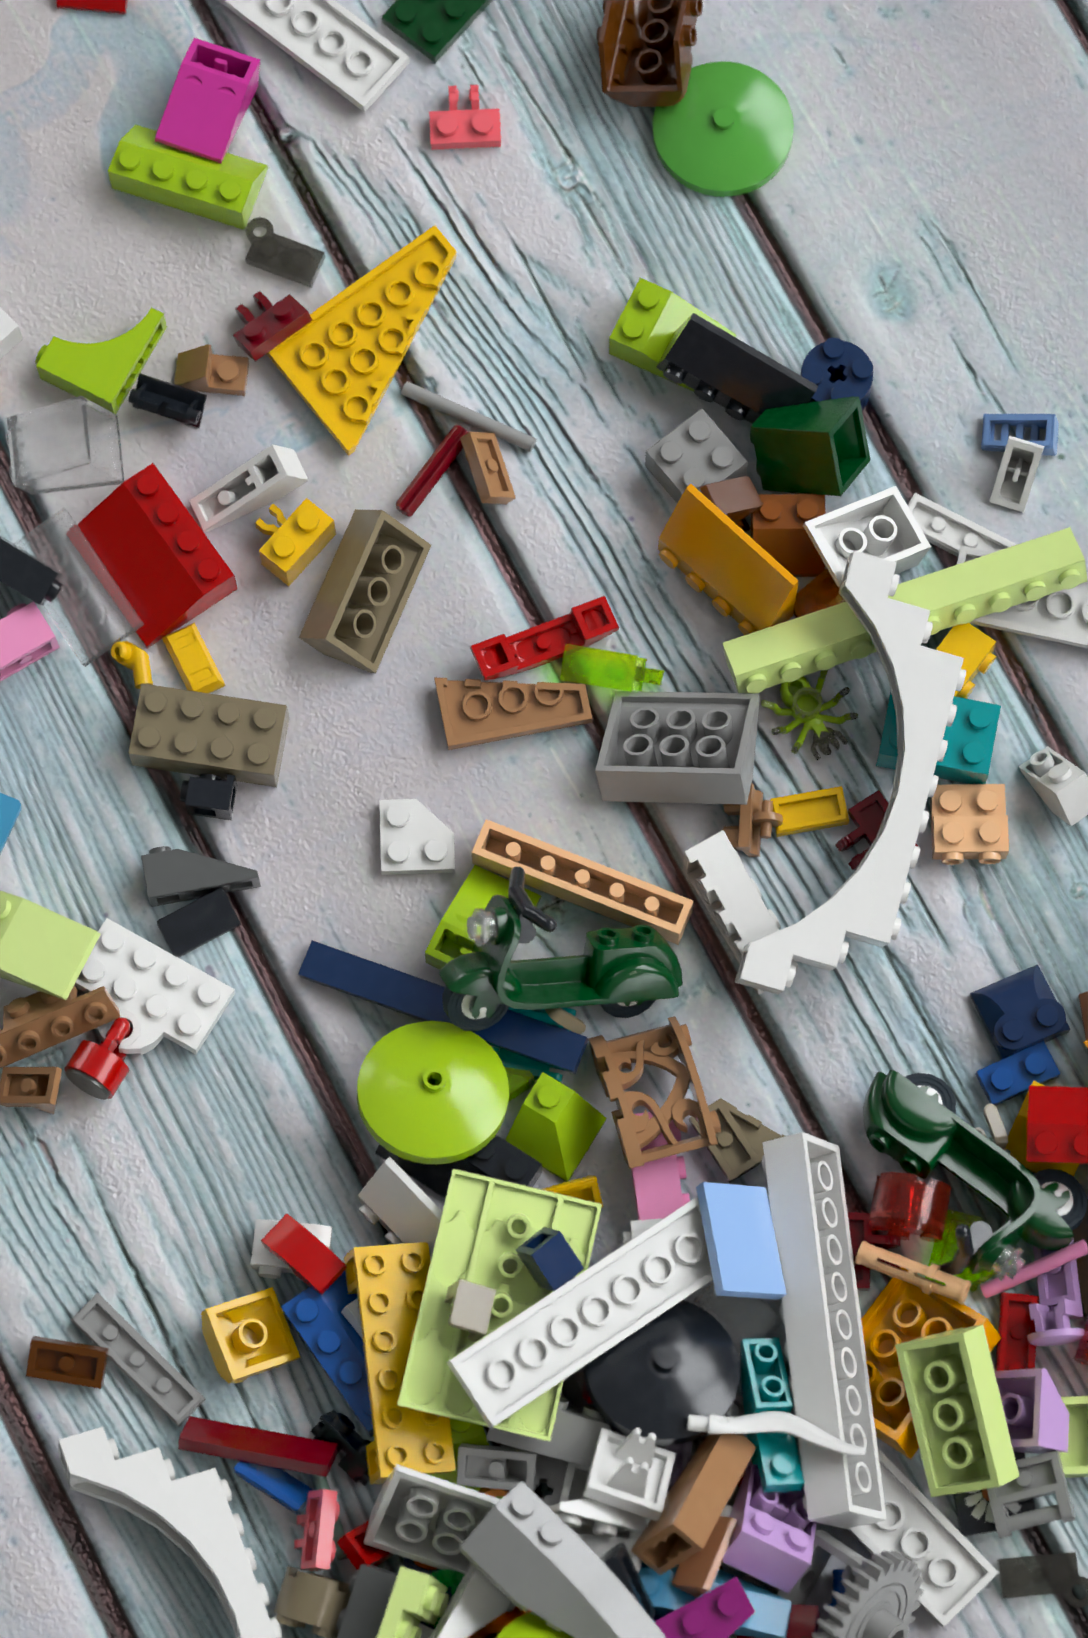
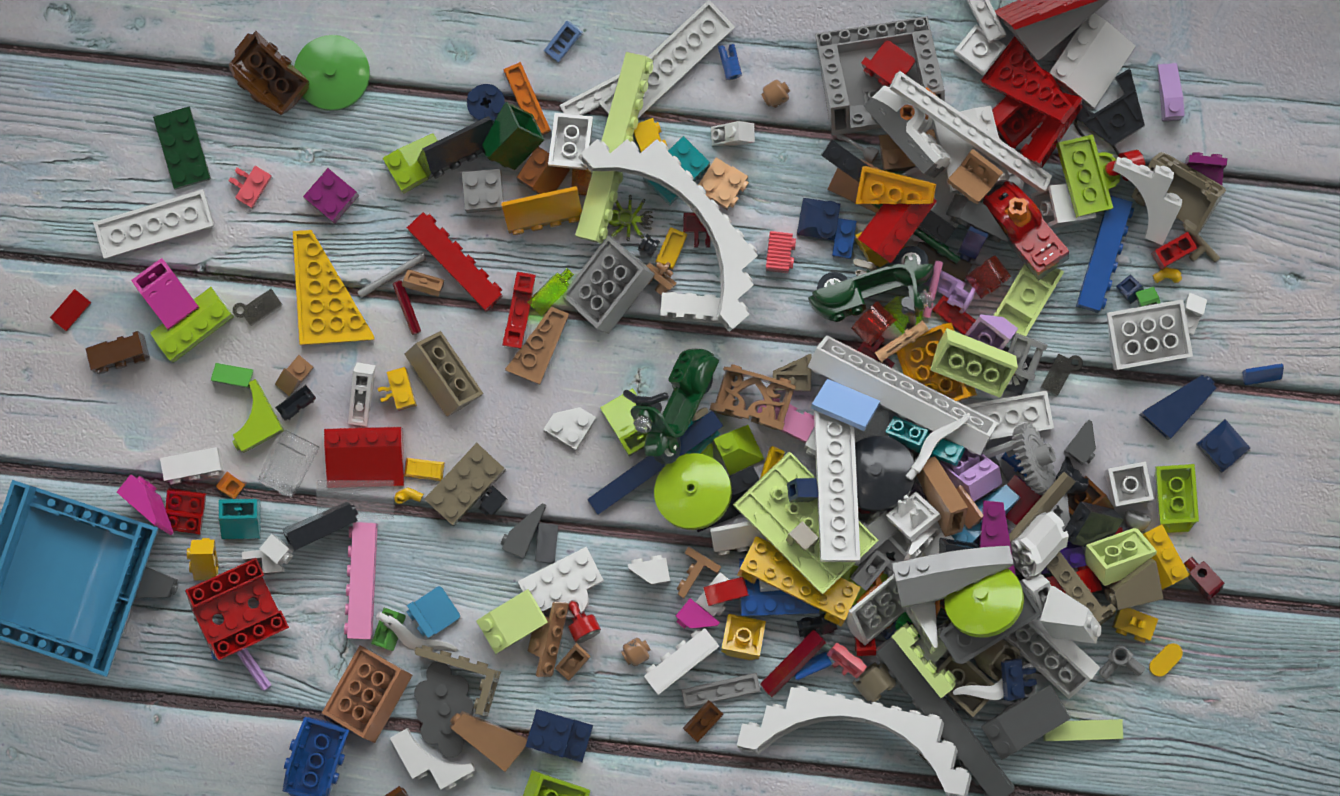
camera: 55 degrees left, 10 degrees up
dark red hinge [233,291,312,362] -> none
light nougat brick [472,819,693,945] -> none
reddish brown slope [700,476,763,532] -> none
white slope [989,436,1044,512] -> none
none -> reddish brown wedge [85,331,150,374]
none -> bright green slope [211,363,253,388]
none -> magenta brick [303,168,359,224]
none -> red brick [406,212,503,312]
none -> orange tile [503,62,551,135]
none -> medium nougat head [621,637,651,666]
none -> white slope [628,555,670,585]
none -> black wheel [637,234,660,258]
none -> white slope [644,628,719,695]
none -> dark pink slope [675,598,720,629]
none -> medium nougat bracket [677,546,721,598]
none -> coral brick [766,231,796,273]

